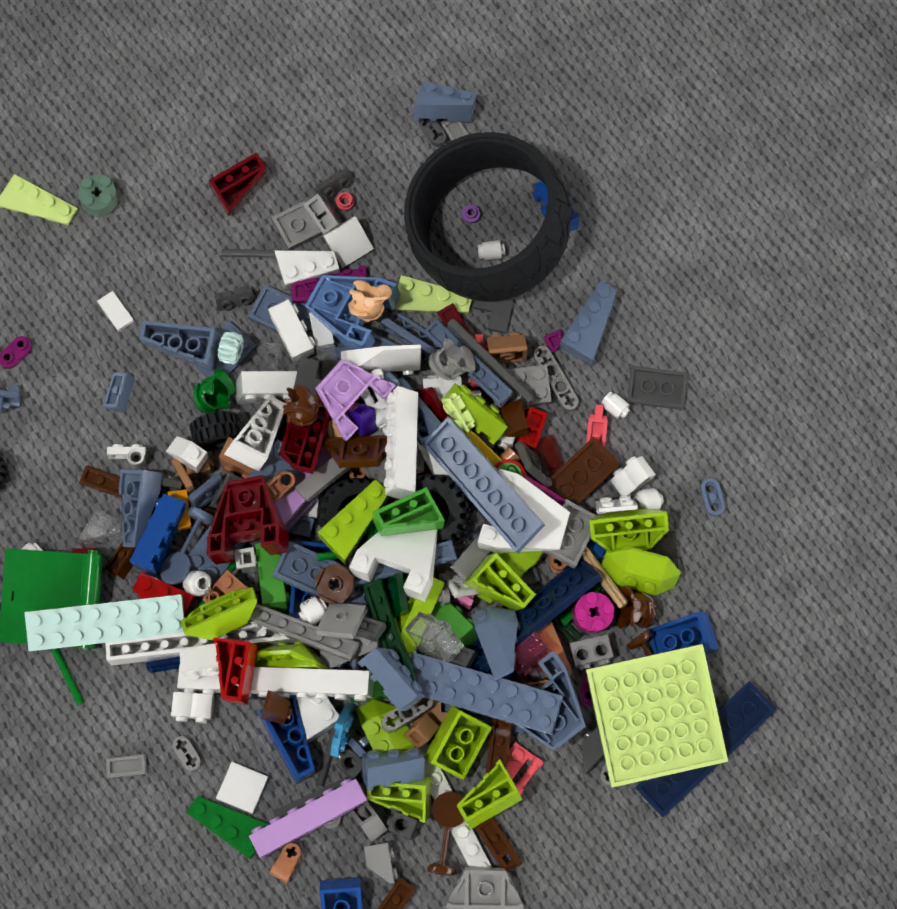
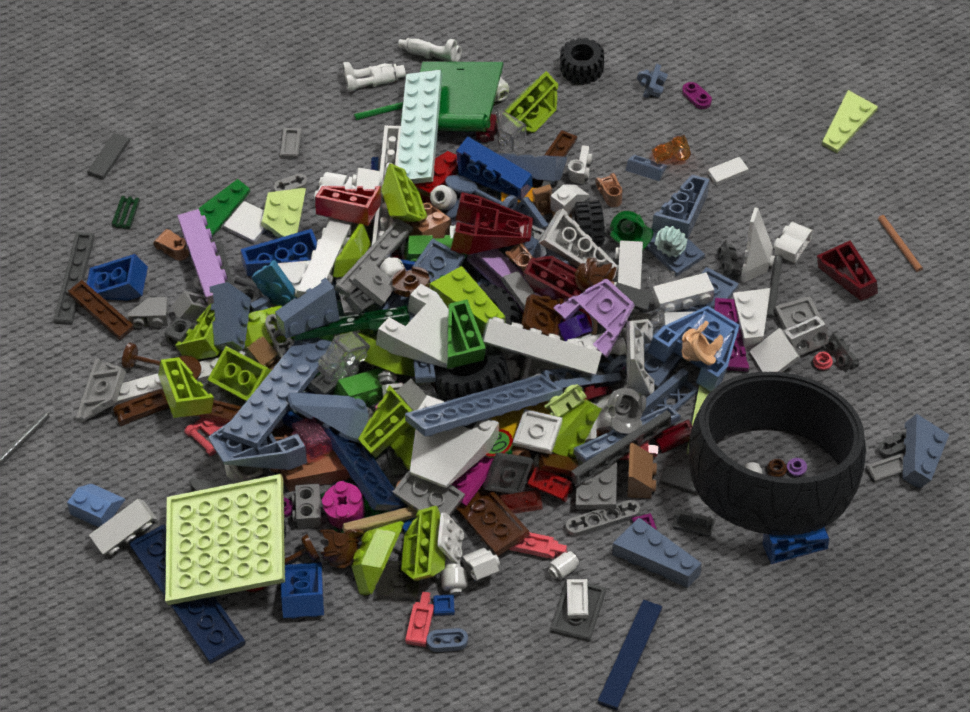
camera: 100 degrees right, 20 degrees down
sand green brick [78,175,118,217] -> none
reddish brown slope [261,690,293,725] -> none
none -> medium blue slope [67,484,125,527]
none -> white wedge [89,499,157,555]
none -> yellowish green wing [261,188,306,238]
none -> white piece [343,62,406,92]
none -> coral hinge [405,591,434,647]
none -> blue tile [433,594,455,616]
none -> lime wedge [502,71,558,133]
none -> white plate [513,409,563,454]
none -> white tile [567,579,588,619]
none -> nougat piece [595,173,622,207]
none -> dark blue tile [598,599,663,710]
none -> clear orange plate [652,135,691,164]
none -> dark grey hinge [672,509,716,536]
none -> white wedge [741,207,775,282]
none -> reddish brown plate [767,459,787,477]
none -> white brick [773,222,812,263]
none -> nougat bar [878,215,923,272]

